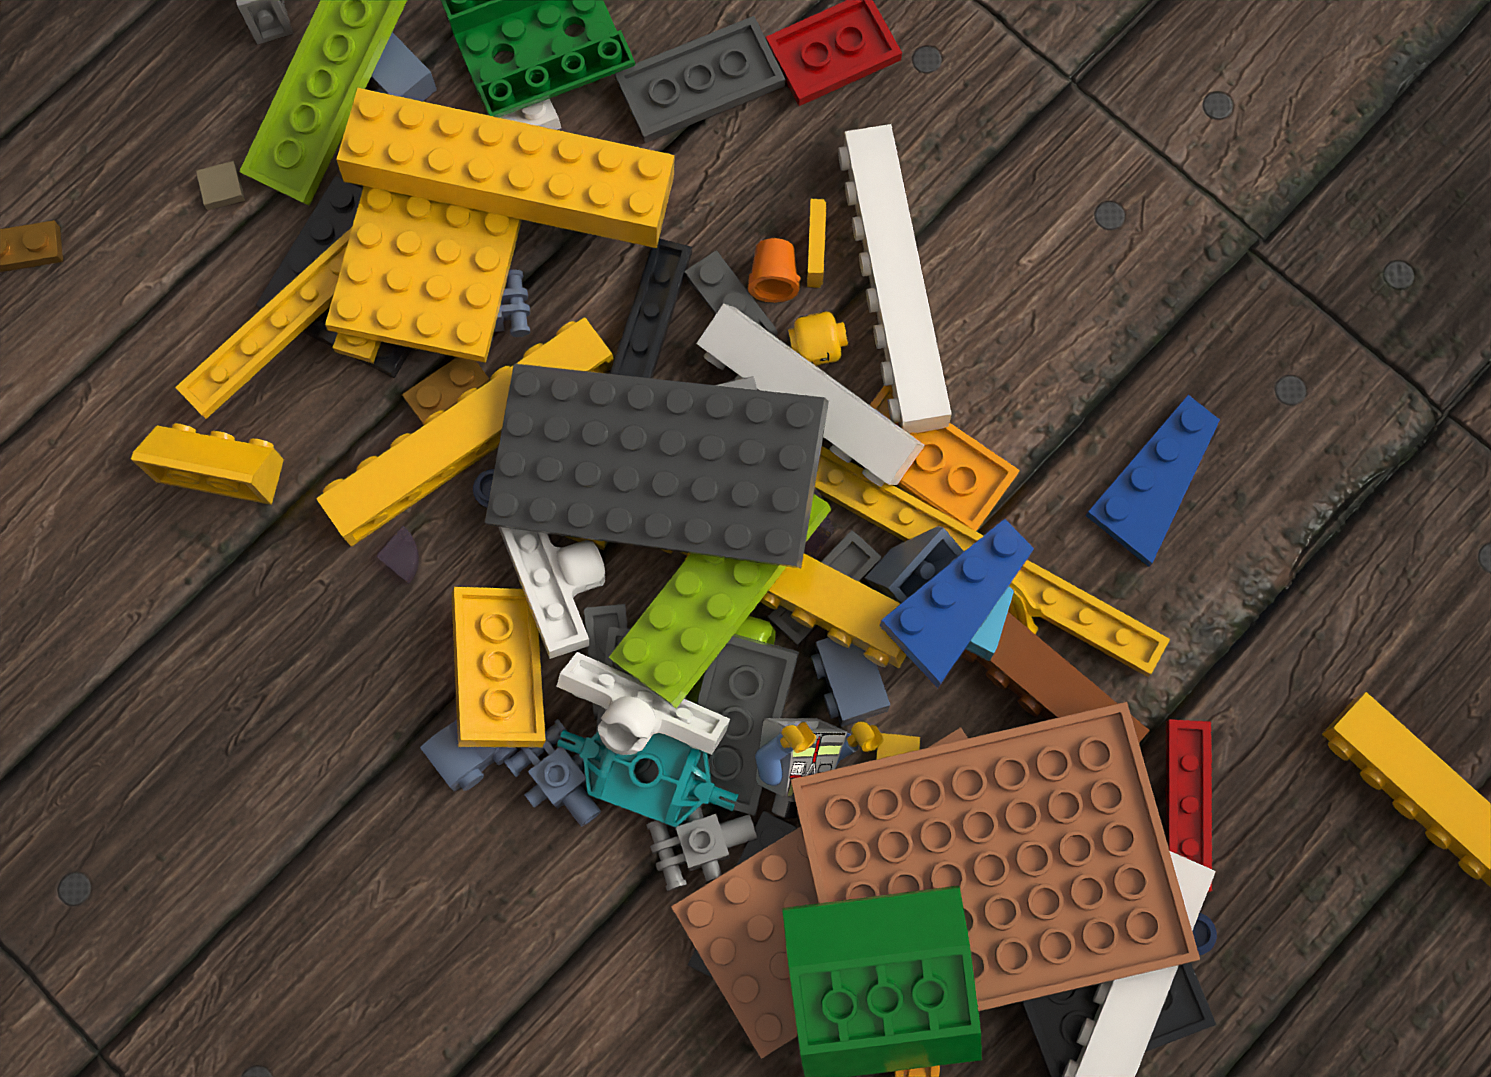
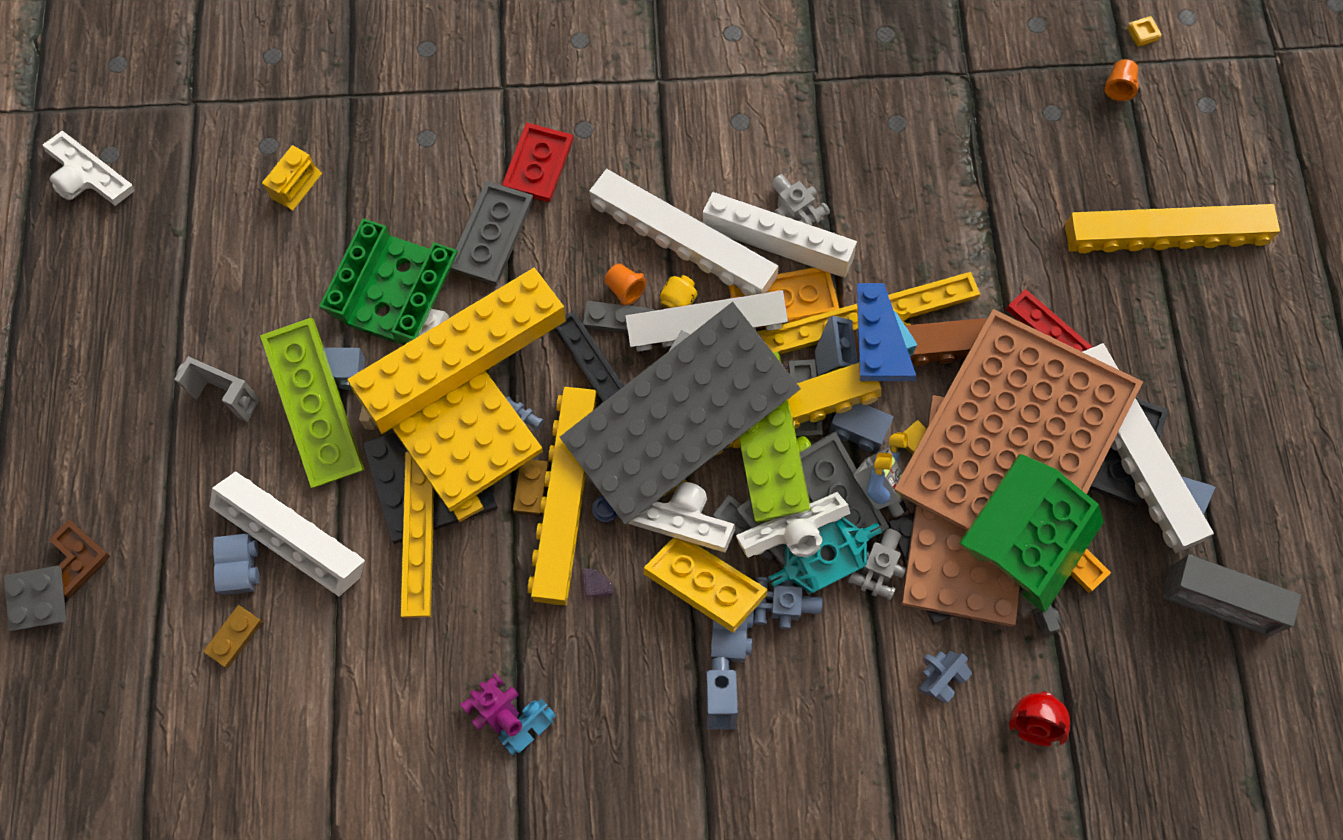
camera: 50 degrees left, 5 degrees down
yellow slope [131,423,284,505] -> none
dark tan tile [196,161,245,210] -> none
yellow tile [807,199,826,288] -> none
blue wing [1086,395,1220,567] -> none
none -> white brick [209,472,365,596]
none -> sand blue brick [213,534,260,595]
none -> magenta piece [459,673,522,736]
none -> dark azure hinge [498,699,556,755]
none -> white brick [703,192,857,278]
none -> sand blue torso [706,657,738,729]
none -> light grey piece [771,174,830,226]
none -> sand blue hips [918,651,972,703]

